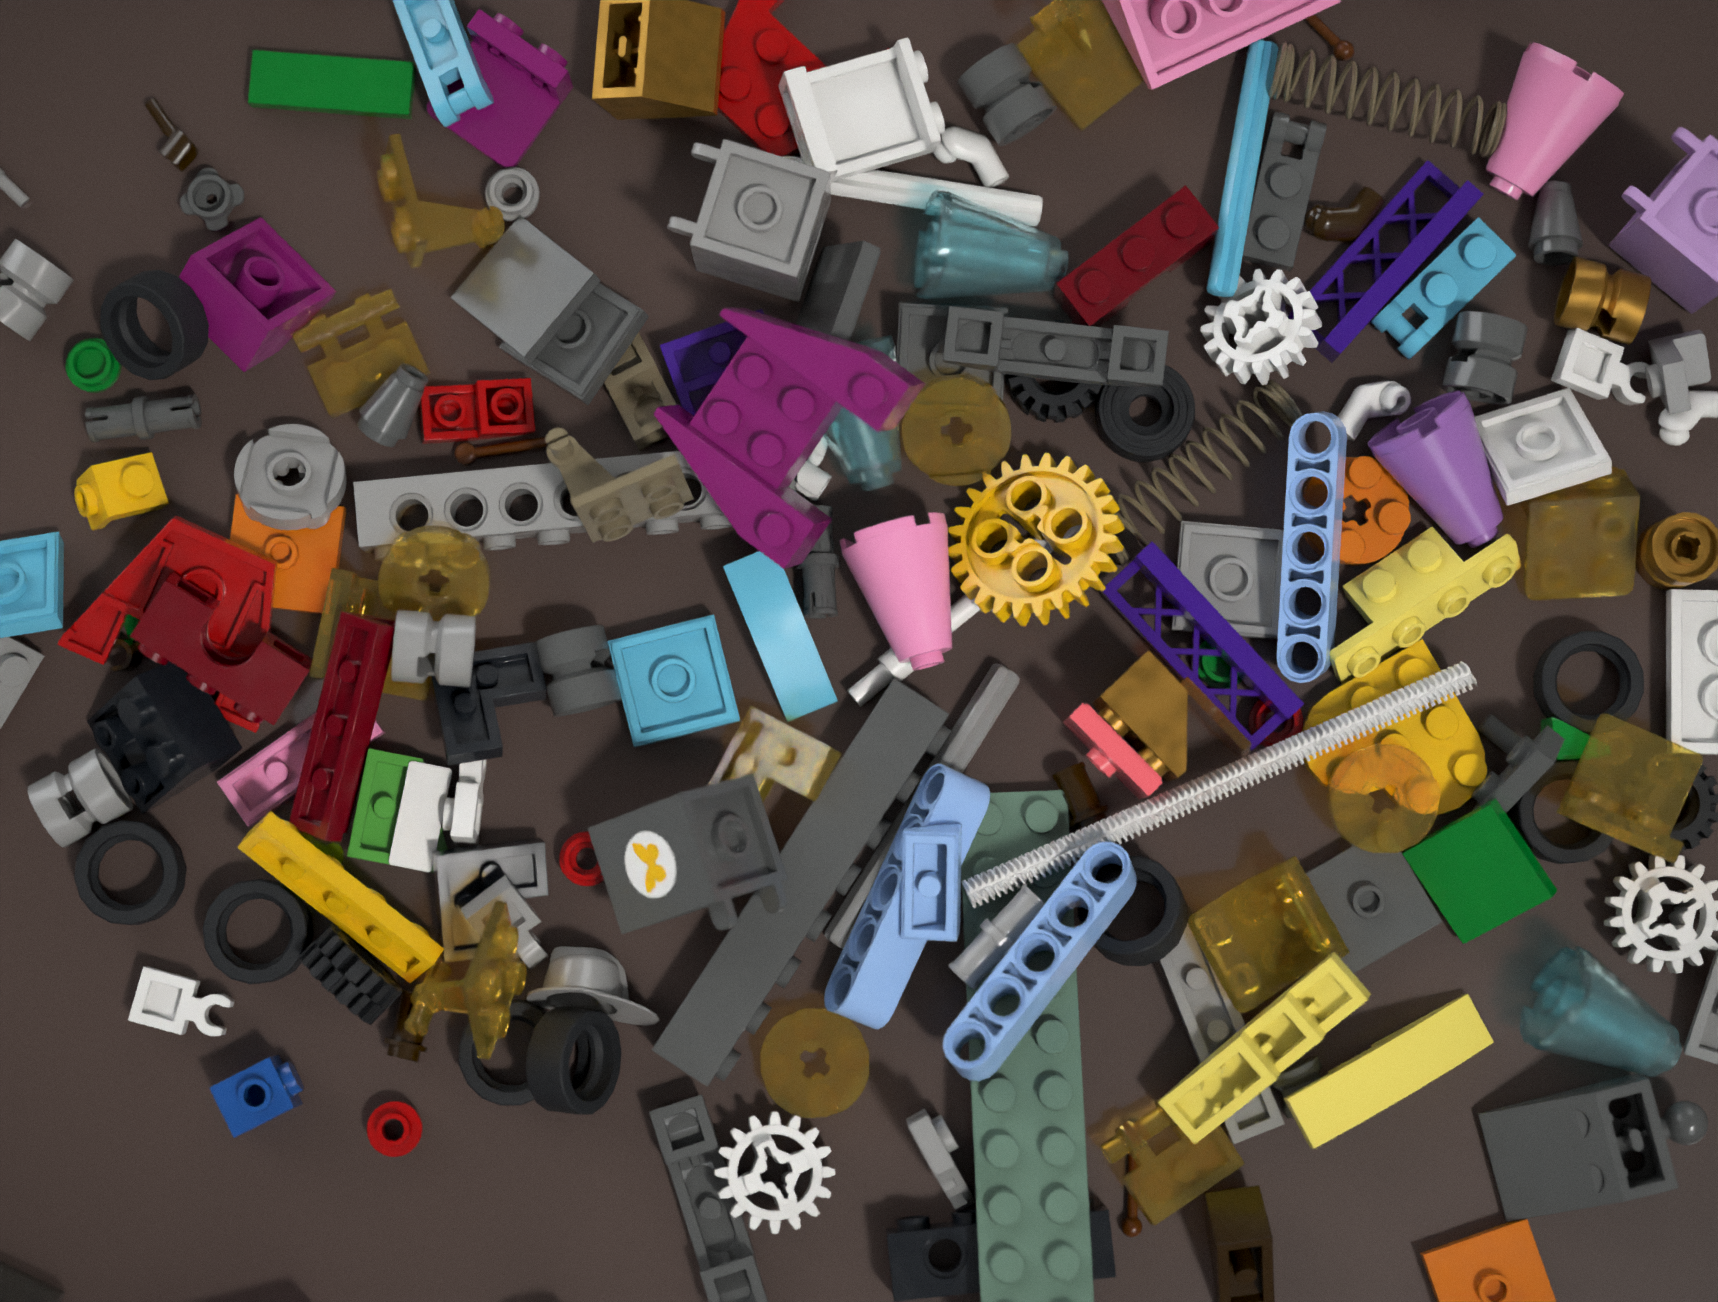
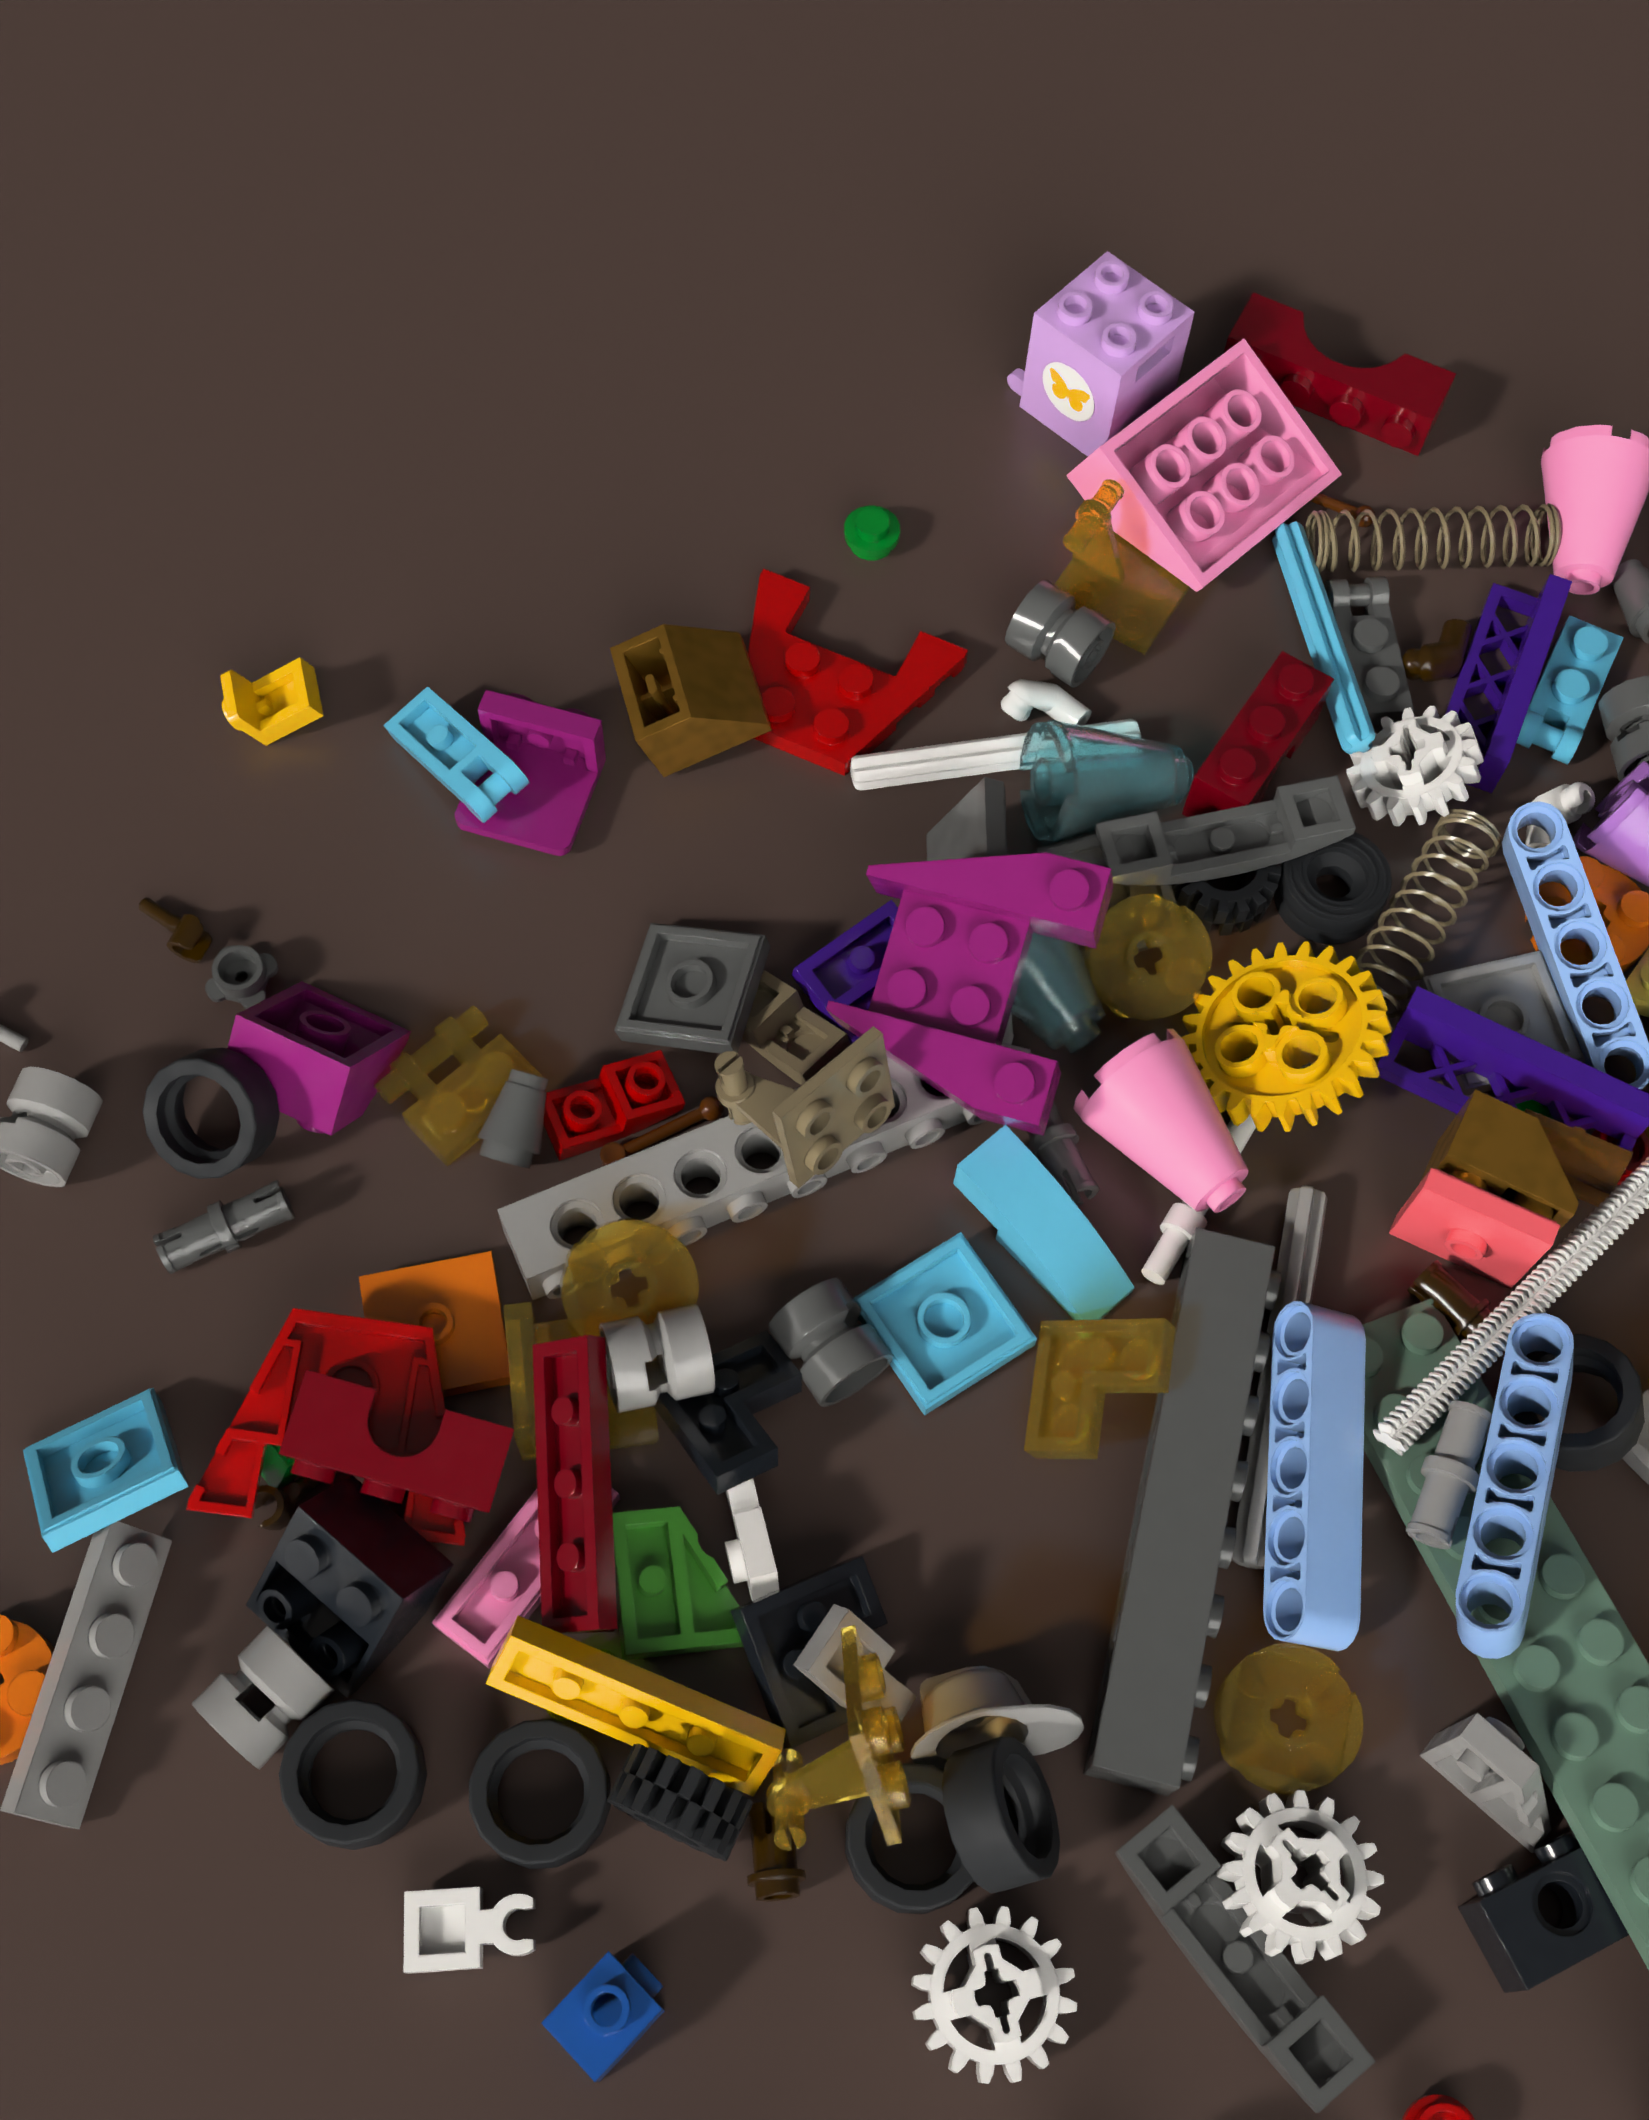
camera: 20 degrees left, 20 degrees down
green plate [66,338,122,393] -> none
yellow bracket [74,452,169,530] -> none
light grey plate [234,424,346,530] -> none
green tile [248,50,416,119] -> none
red plate [367,1101,423,1157] -> none
clear yellow plate [377,133,505,268] -> none
white sticker [389,761,452,872] -> none
tile [450,215,601,363] -> none
light grey plate [485,167,540,222] -> none
red plate [559,831,604,886] -> none
dark grey container [587,774,788,934] -> none
light grey container [667,139,831,302] -> none
white panel [778,37,945,182] -> none
light blue slope [901,824,962,941] -> none
none -> white gear [911,1906,1077,2084]

